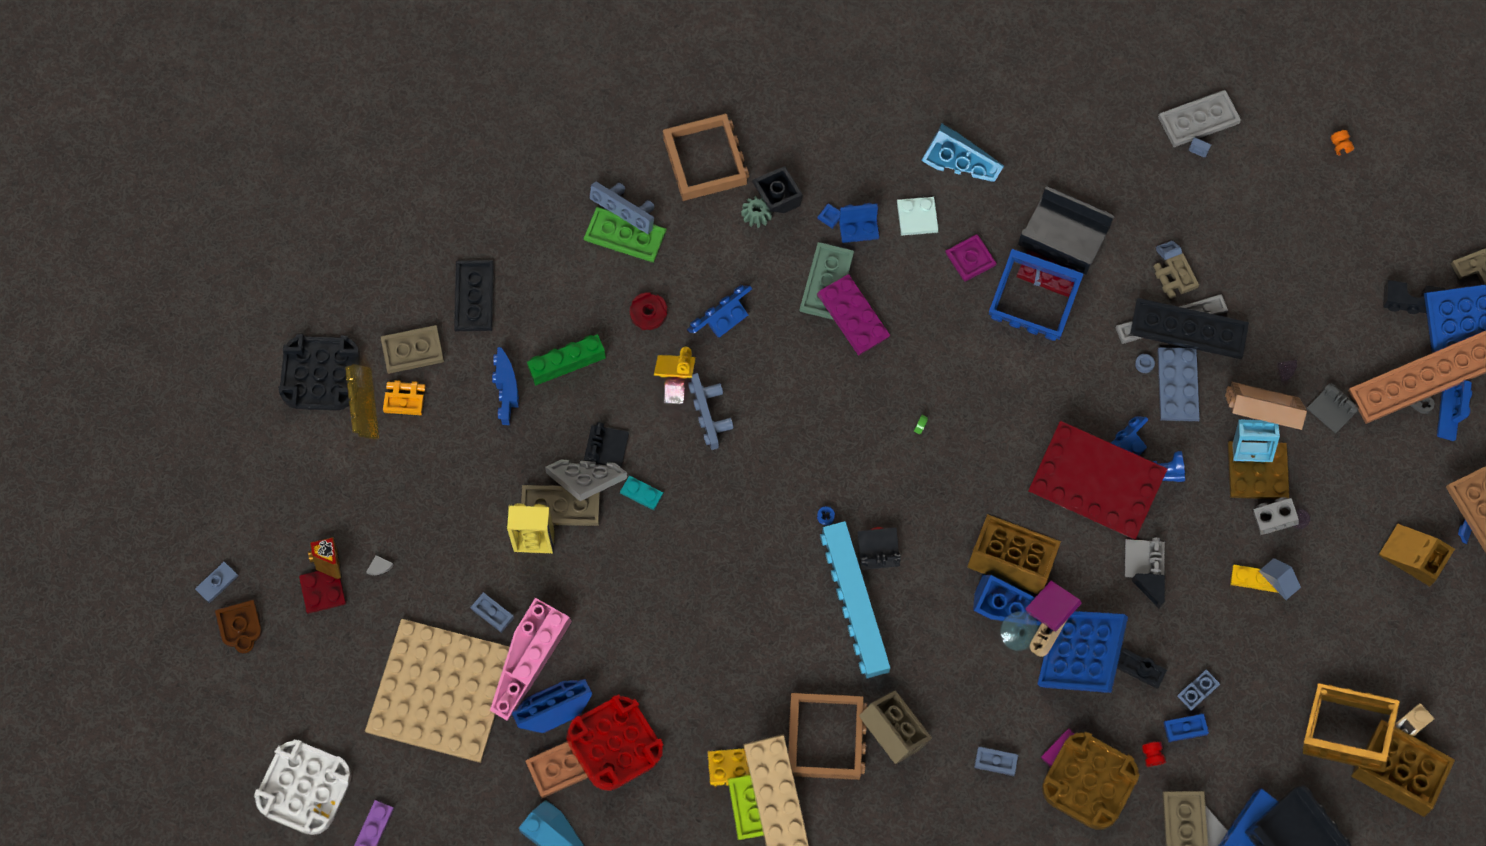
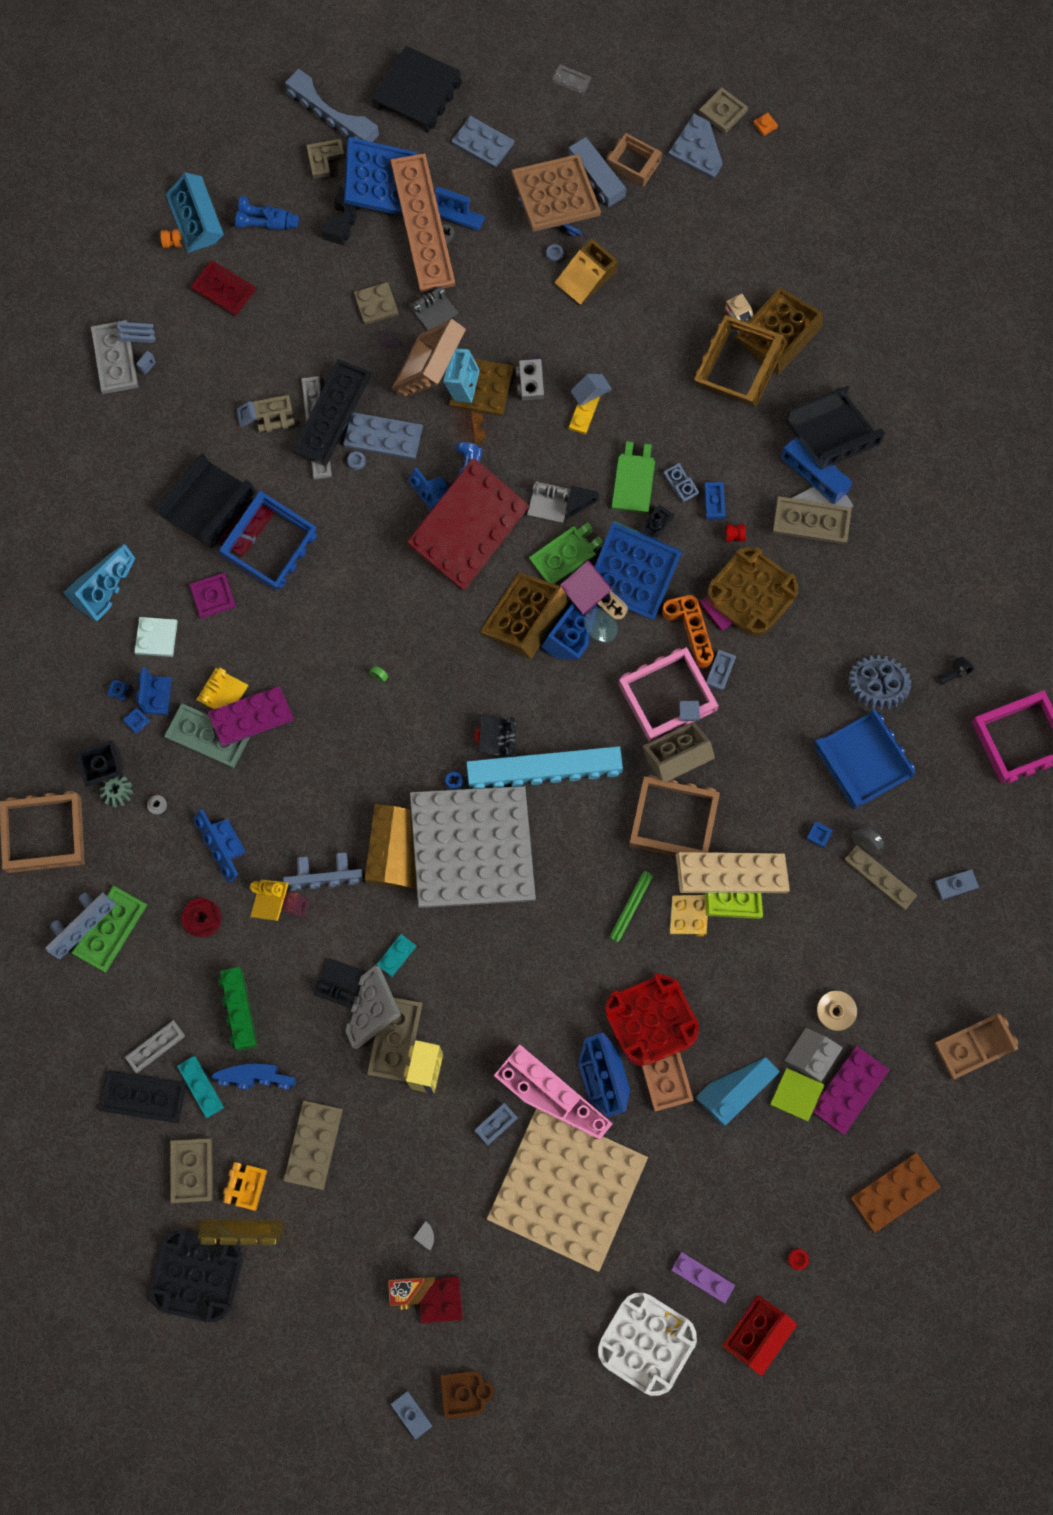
camera: 80 degrees left, 5 degrees up
none -> blue plate [107,680,130,701]
none -> sand blue tile [116,322,156,343]
none -> light grey tile [125,1020,185,1073]
none -> light grey plate [147,795,167,815]
none -> dark azure slope [166,173,224,253]
none -> teal plate [177,1056,224,1118]
none -> dark red plate [191,260,256,317]
none -> yellow hinge [196,668,249,709]
none -> blue piece [235,196,299,230]
none -> dark tan plate [284,1101,343,1190]
none -> dark tan plate [354,282,399,325]
none -> pearl gold slope [365,804,417,890]
none -> light grey plate [410,786,536,908]
none -> clear orange plate [471,409,486,445]
none -> bright green tile [529,522,603,585]
none -> sand blue tile [546,244,564,262]
none -> bright green axle [610,871,653,942]
none -> bright green tile [612,441,655,514]
none -> bright pink window [618,647,719,743]
none -> orange beam [662,595,714,669]
none -> sand blue tile [679,701,700,721]

